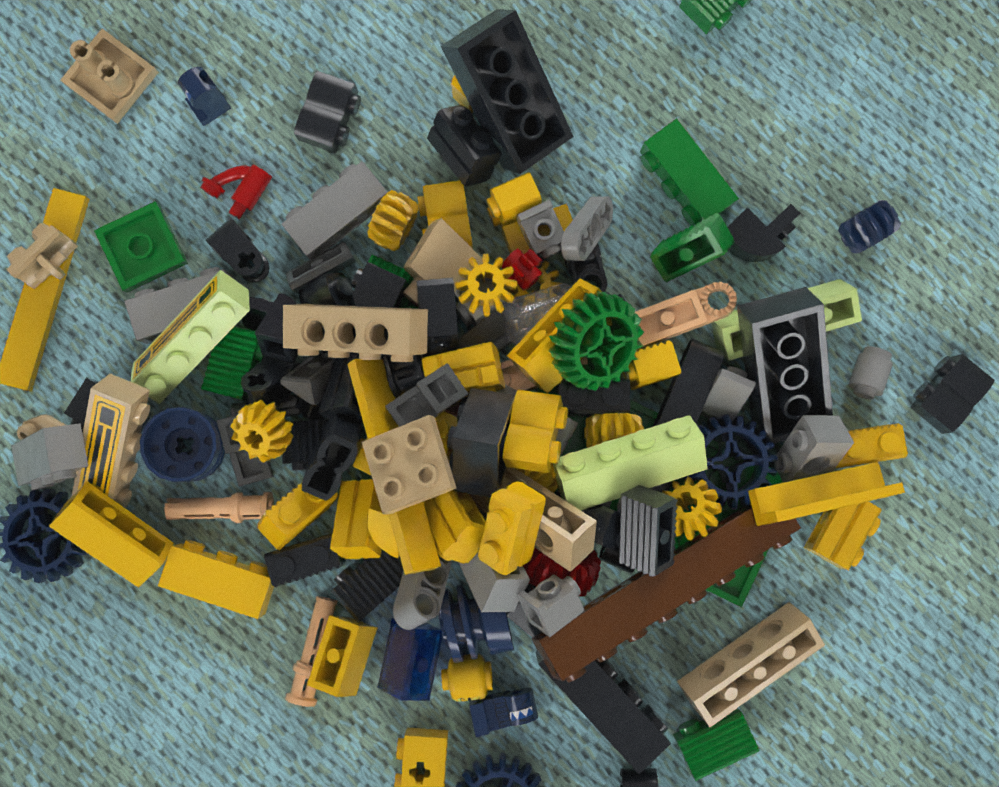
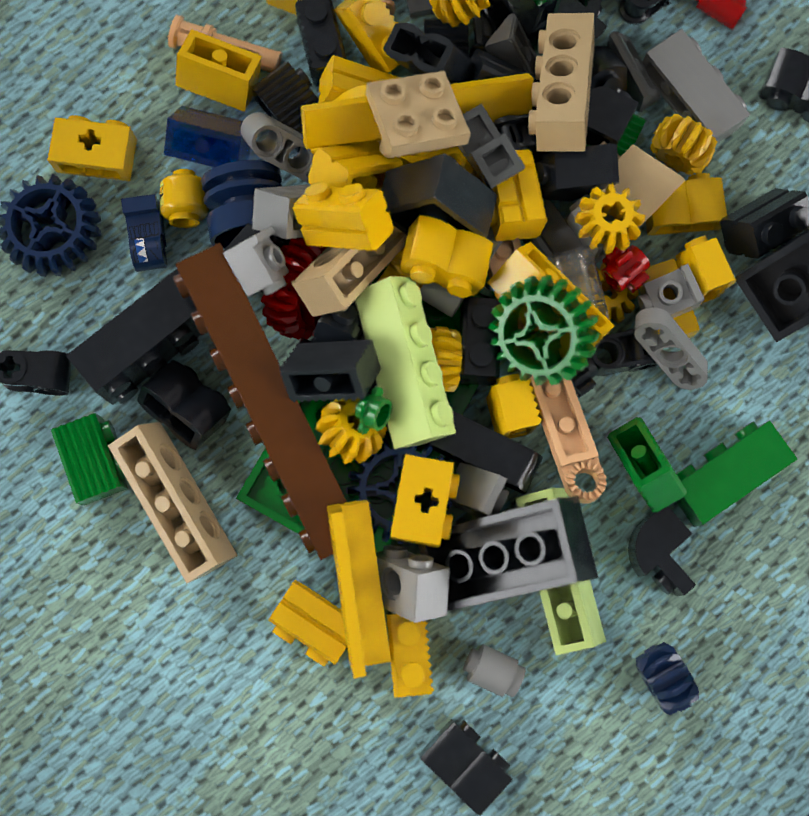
camera: 90 degrees right, 5 degrees down
none -> black brick [137,360,231,450]
none -> green plate [355,386,392,434]
none -> yellow brick [390,454,460,547]

